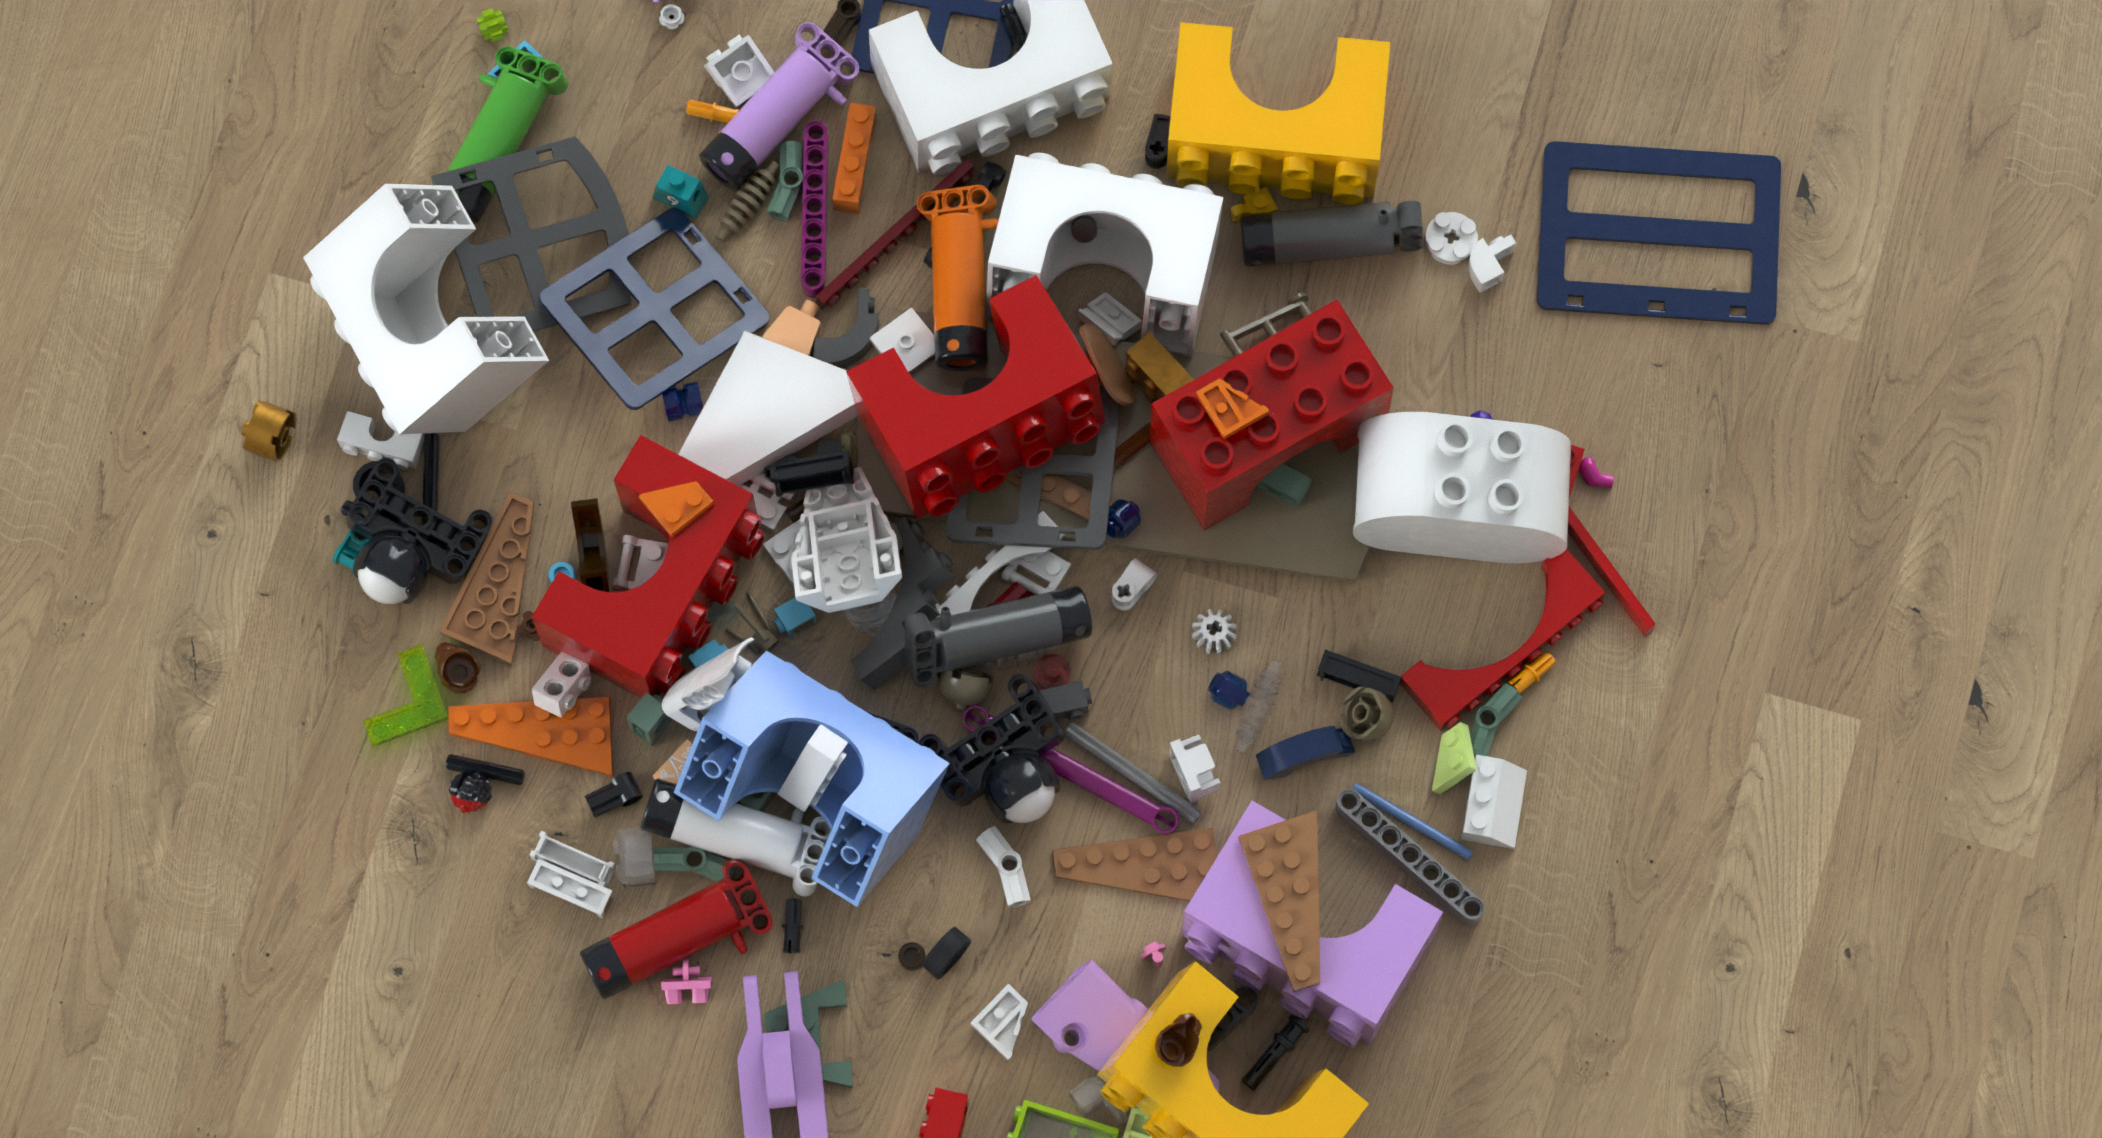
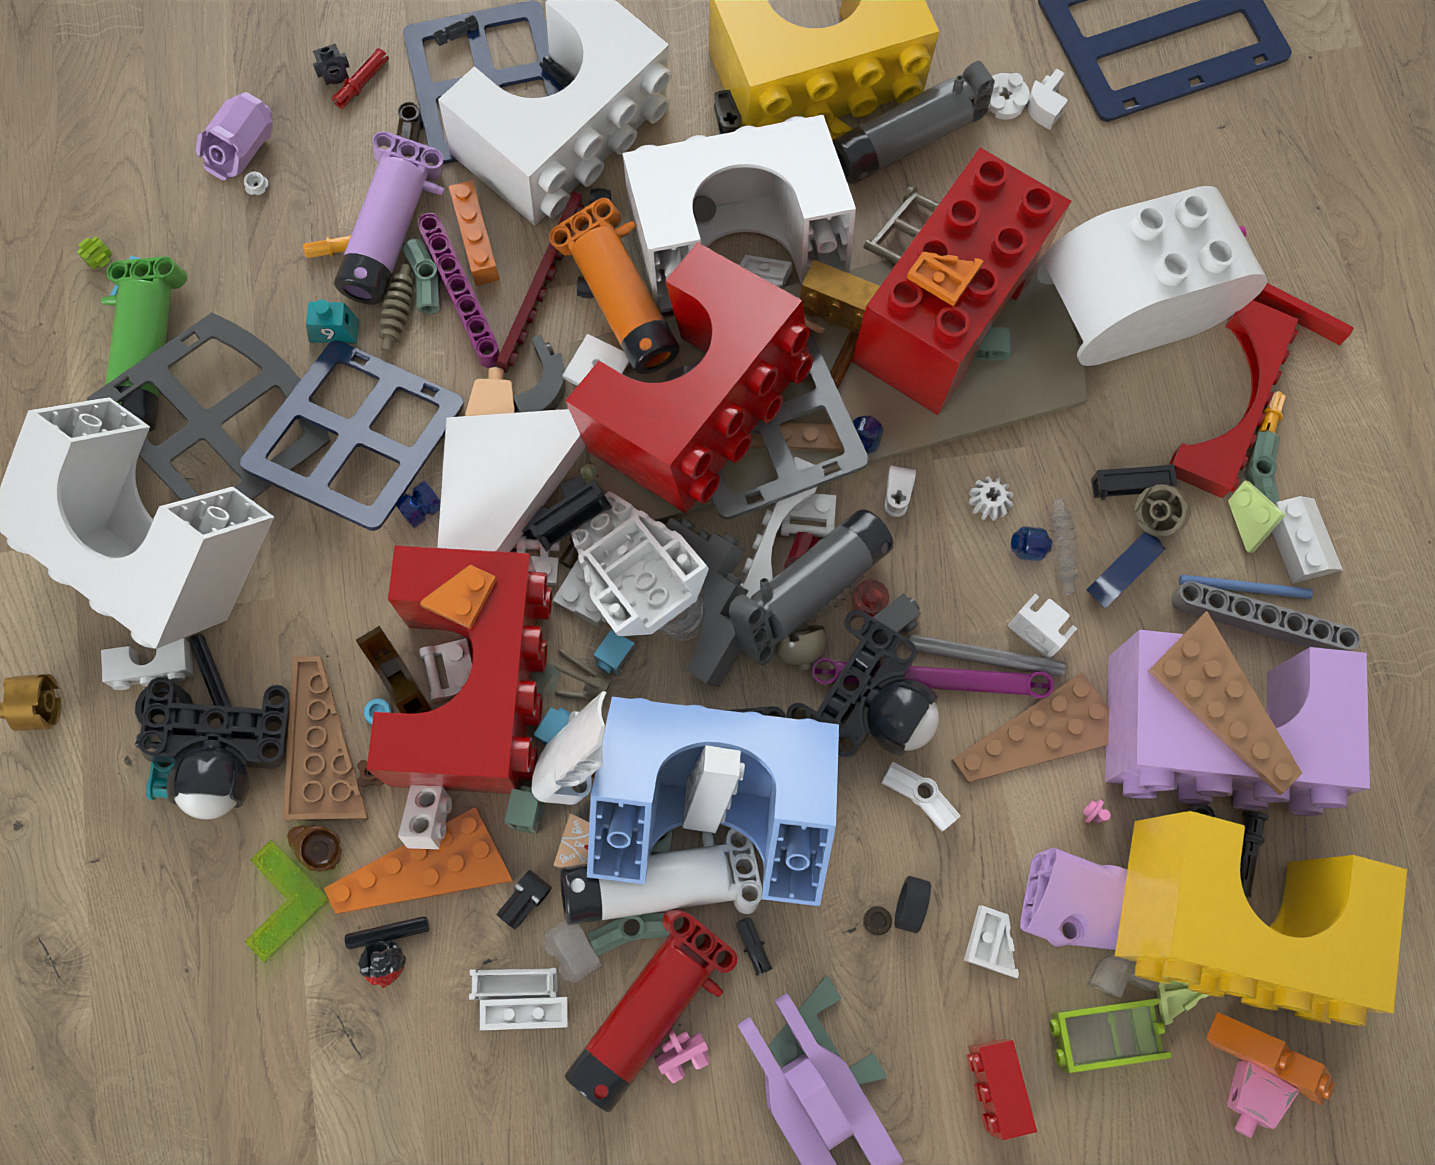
camera: 30 degrees left, 0 degrees up
white plate [704,34,774,107] -> none
reddish brown hair [1155,1013,1202,1067] -> none

